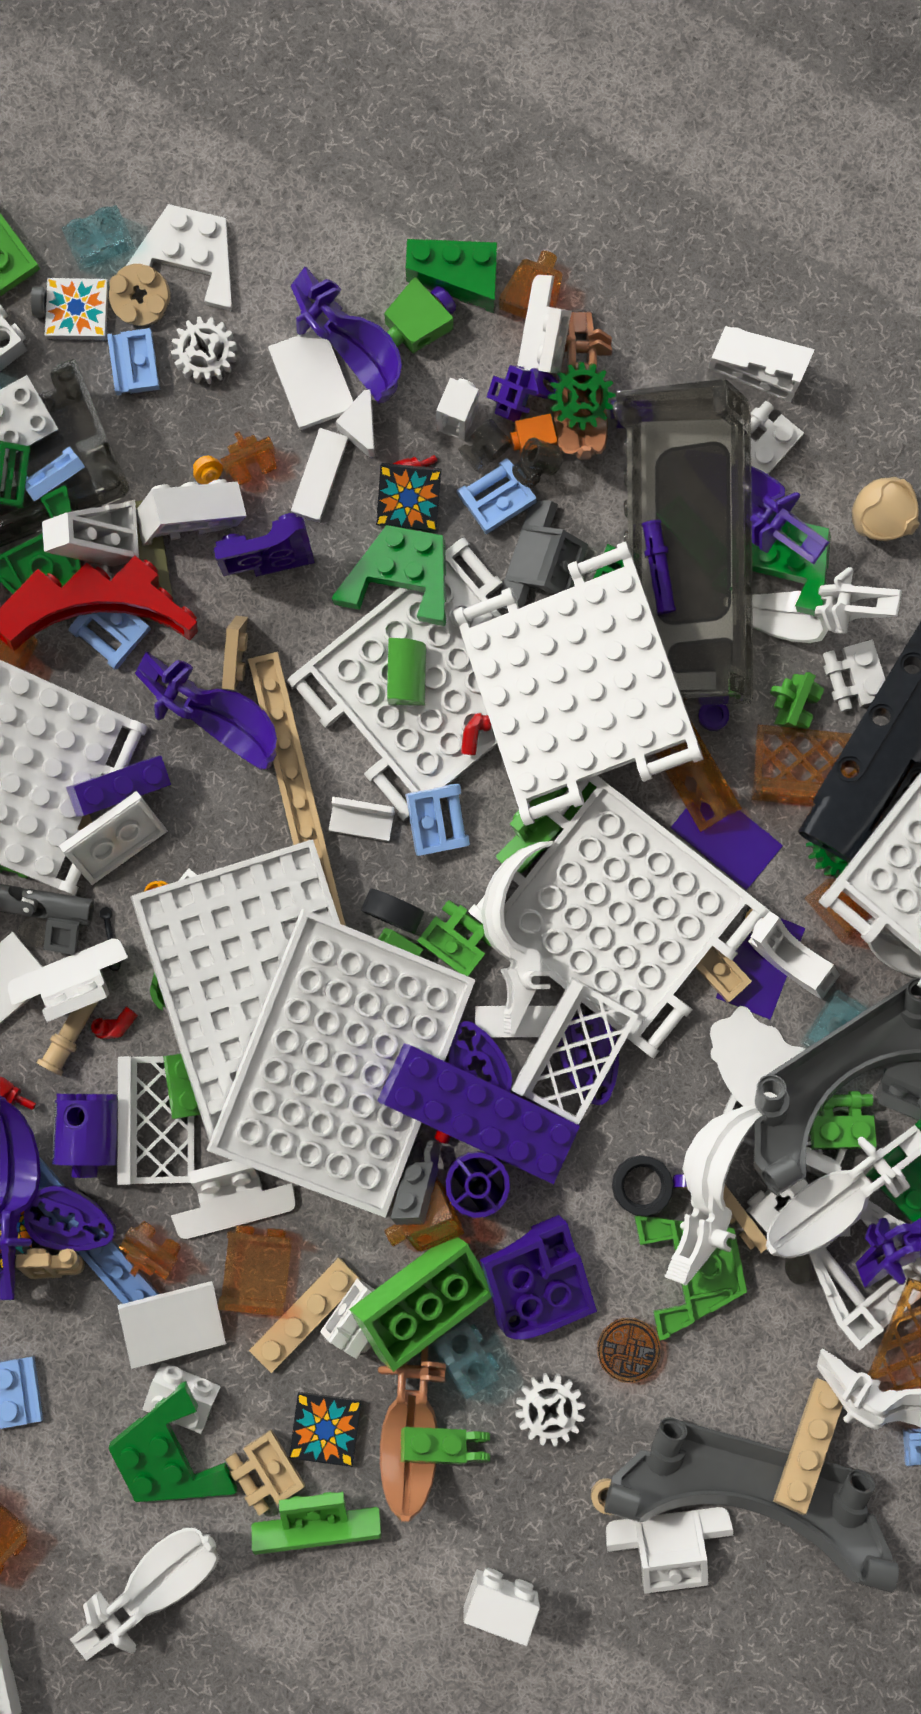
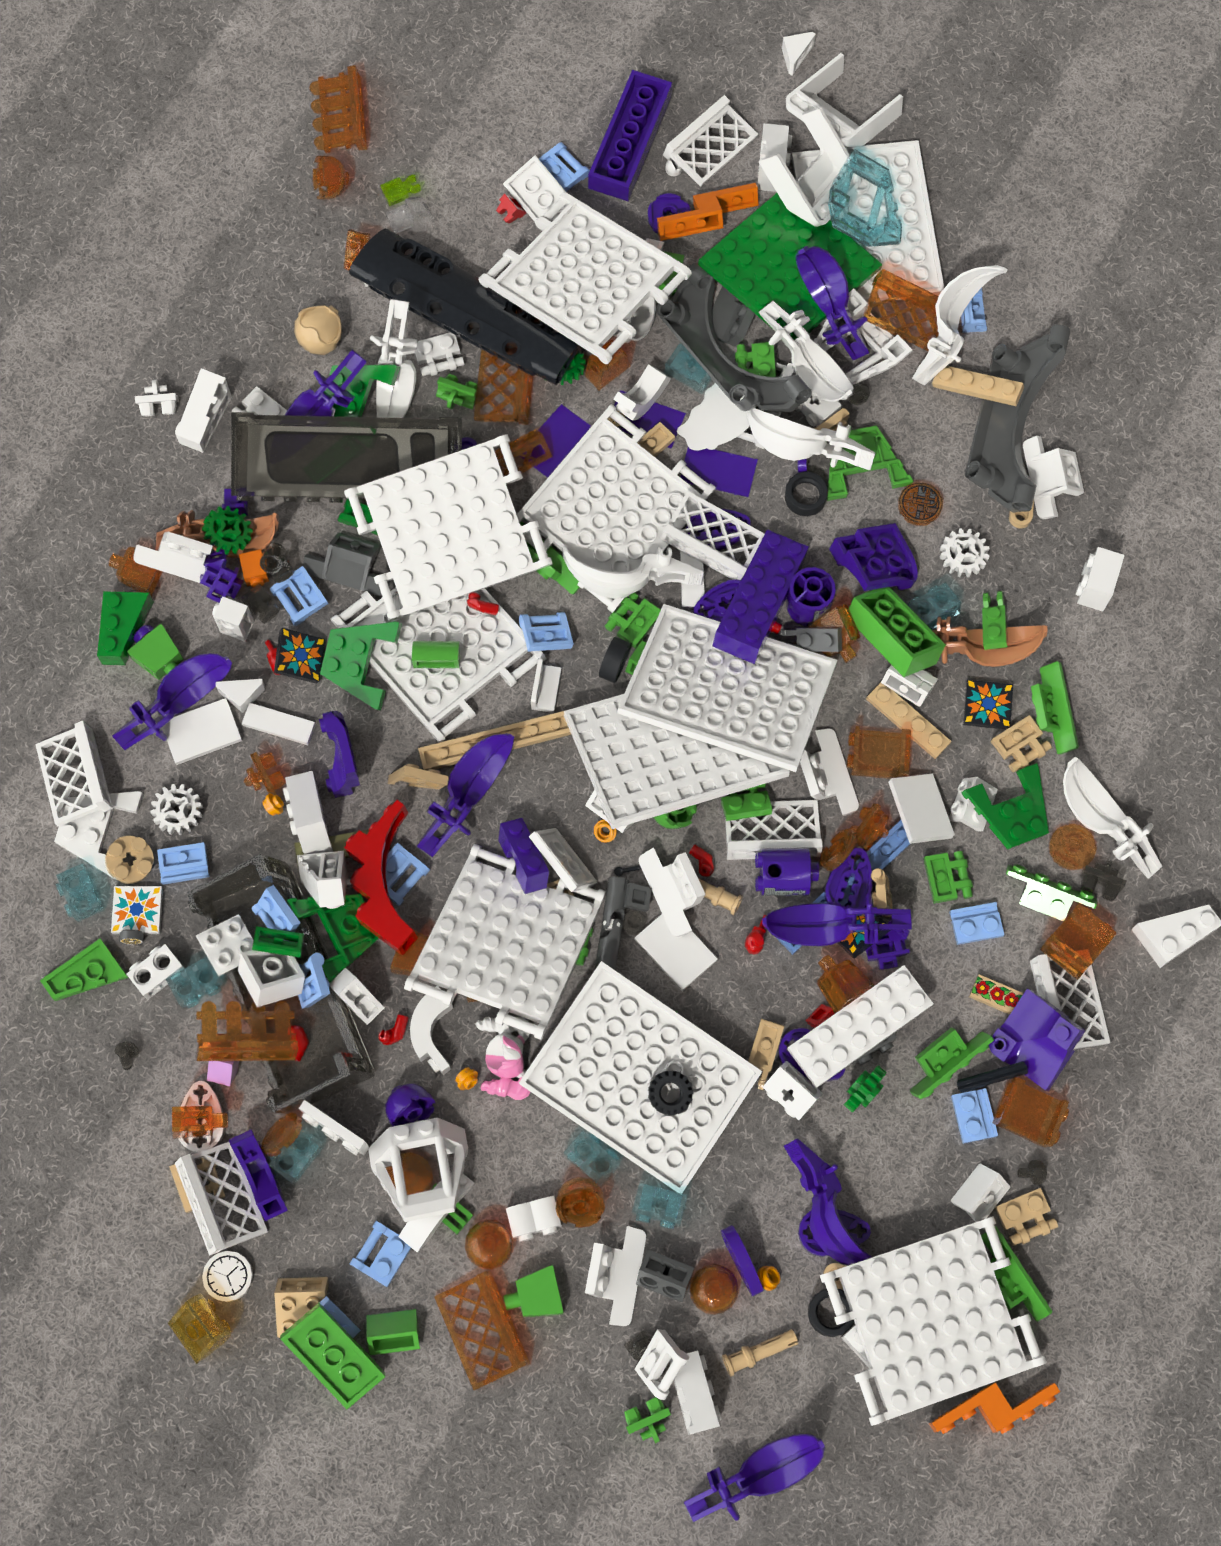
camera: 90 degrees left, 10 degrees down
dark purple pin [642,520,676,614] -> none
none -> white fence [36,721,113,826]
none -> white hips [135,379,179,417]
none -> dark purple window [680,447,758,497]
none -> clear orange tile [820,829,857,871]
none -> bright green plate [923,851,973,904]
none -> bracket [1006,864,1097,921]
none -> clear orange tile [1049,824,1097,870]
none -> clear smoke hips [1080,859,1127,901]

